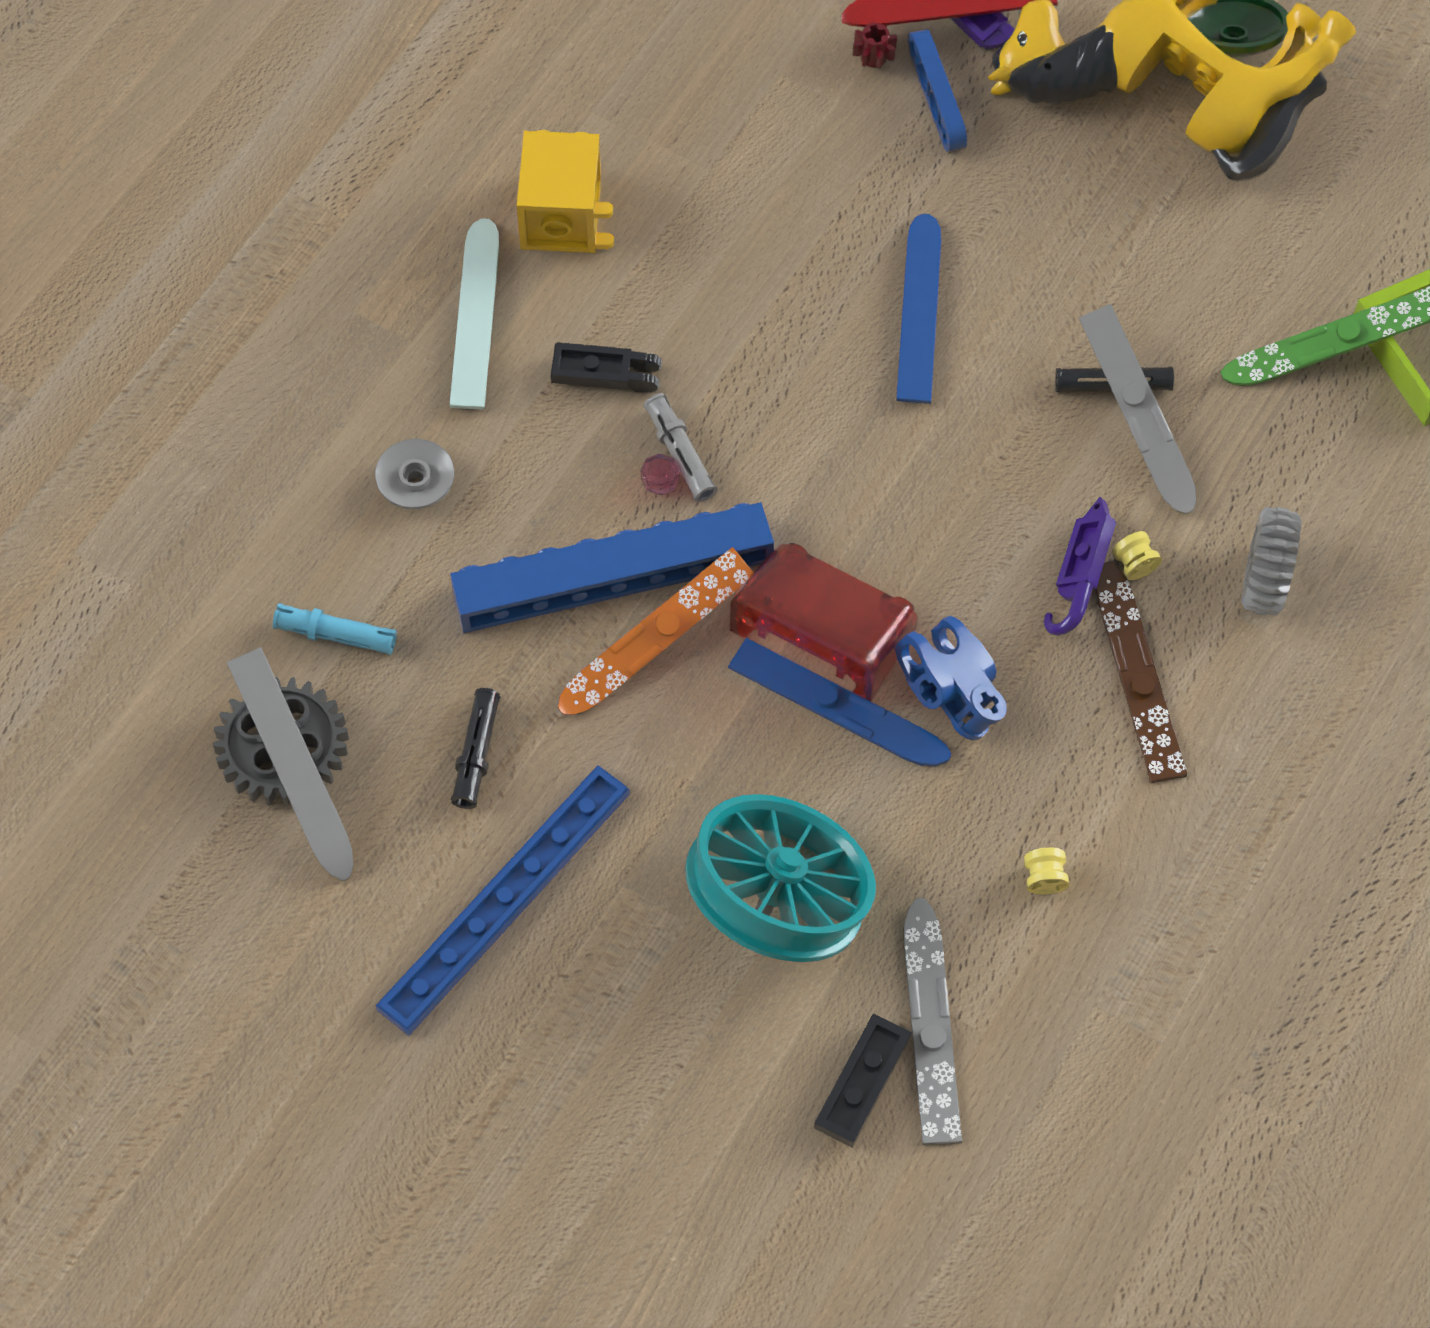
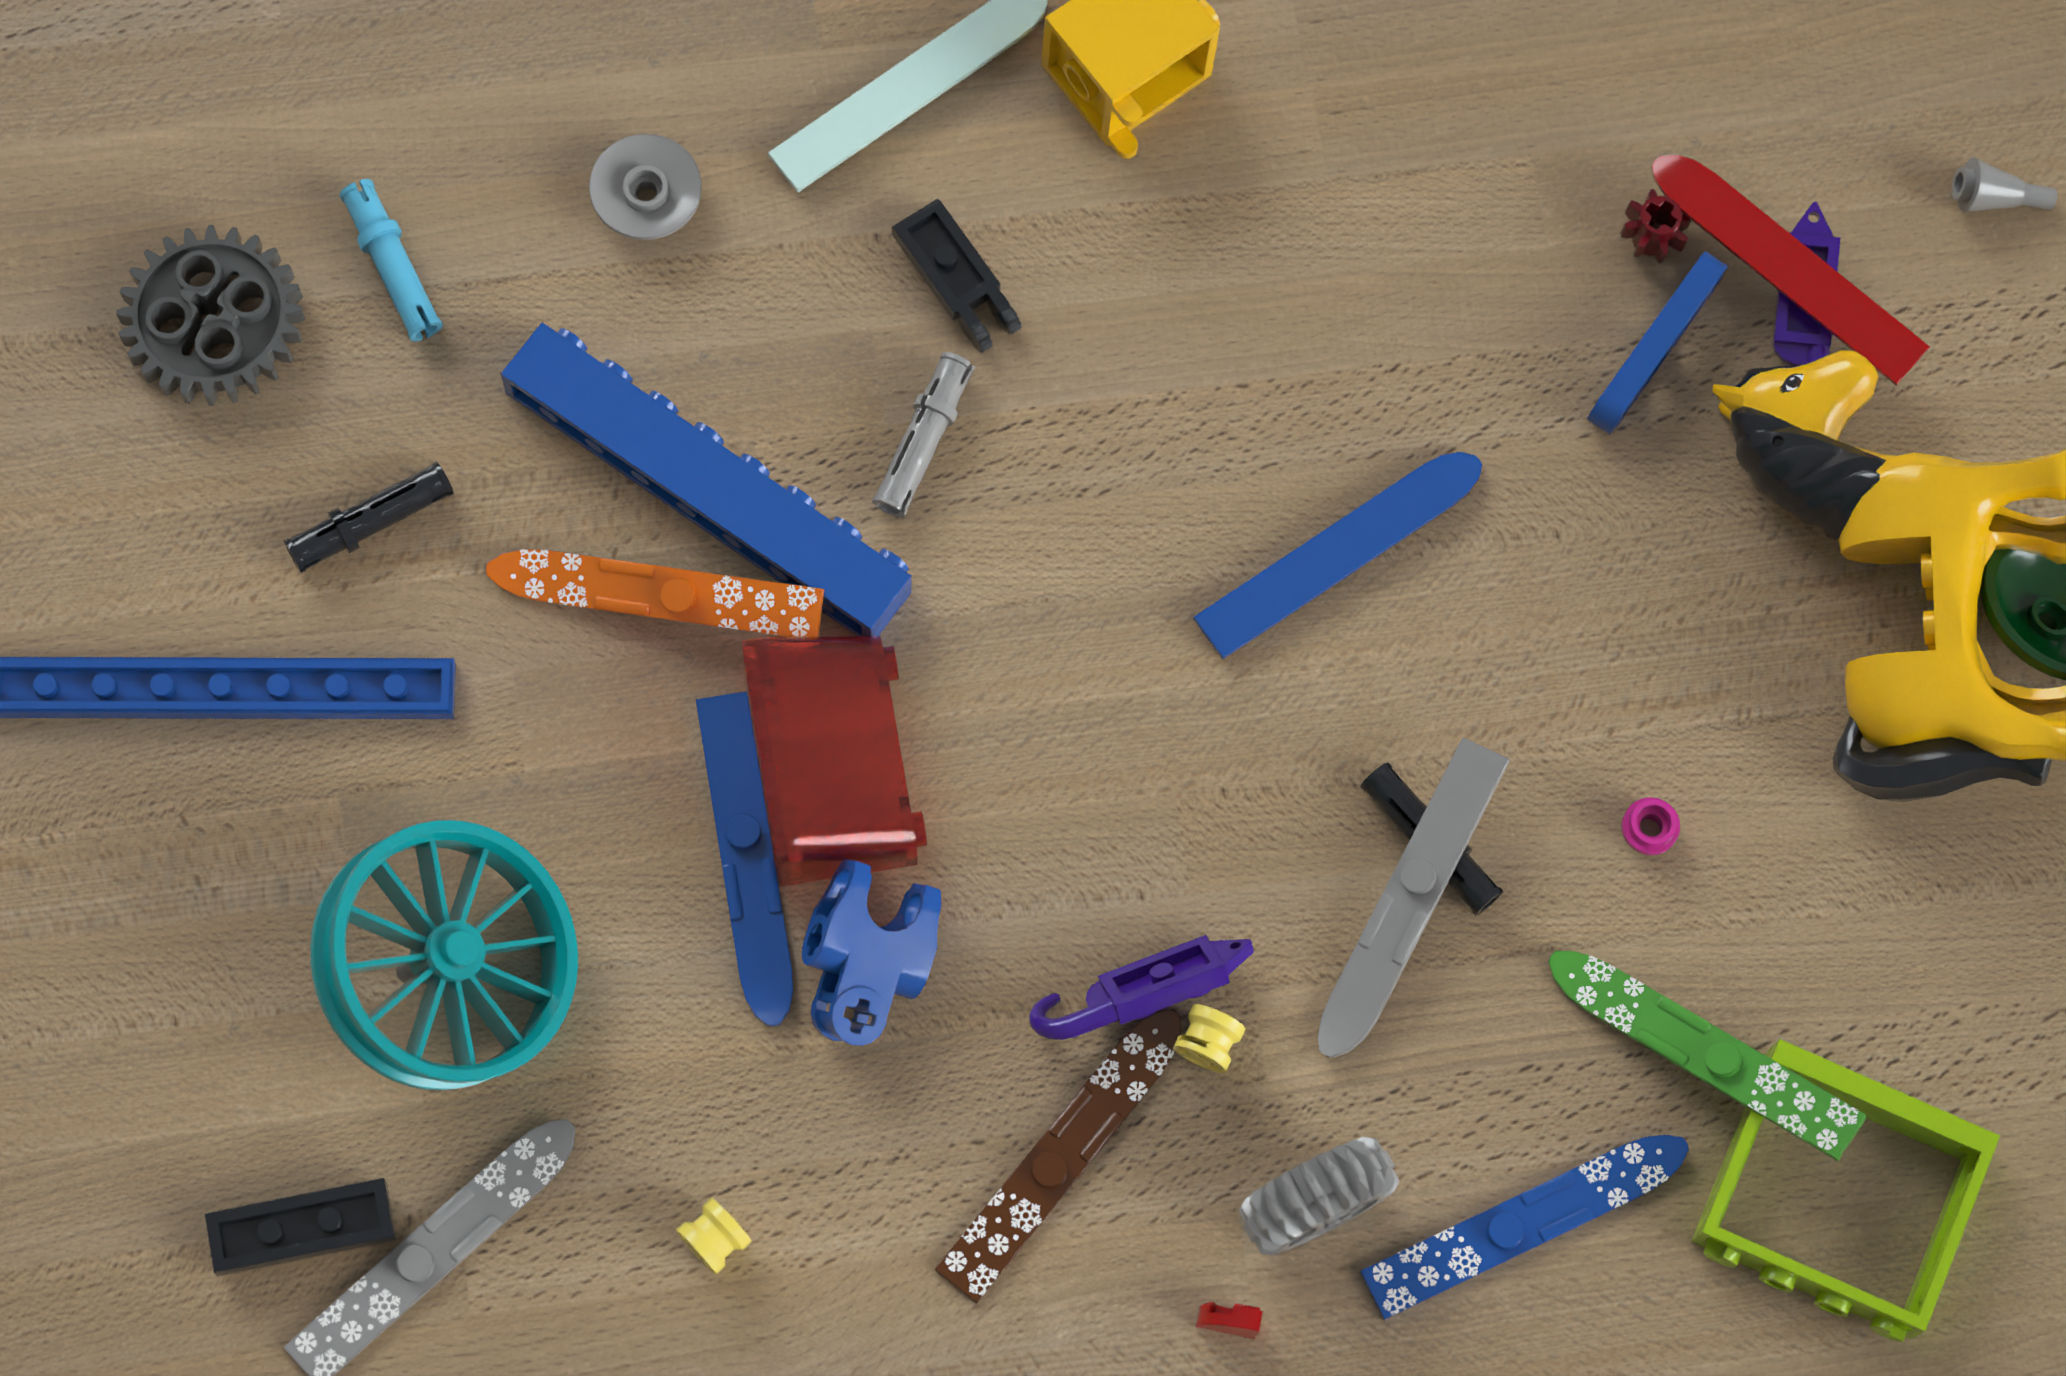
camera: 45 degrees right, 10 degrees up
light grey piece [227,647,353,881] -> none
clear pink tile [640,453,680,495] -> none
none -> red tile [1196,1302,1263,1339]
none -> blue piece [1360,1135,1689,1320]
none -> dark pink plate [1621,797,1680,855]

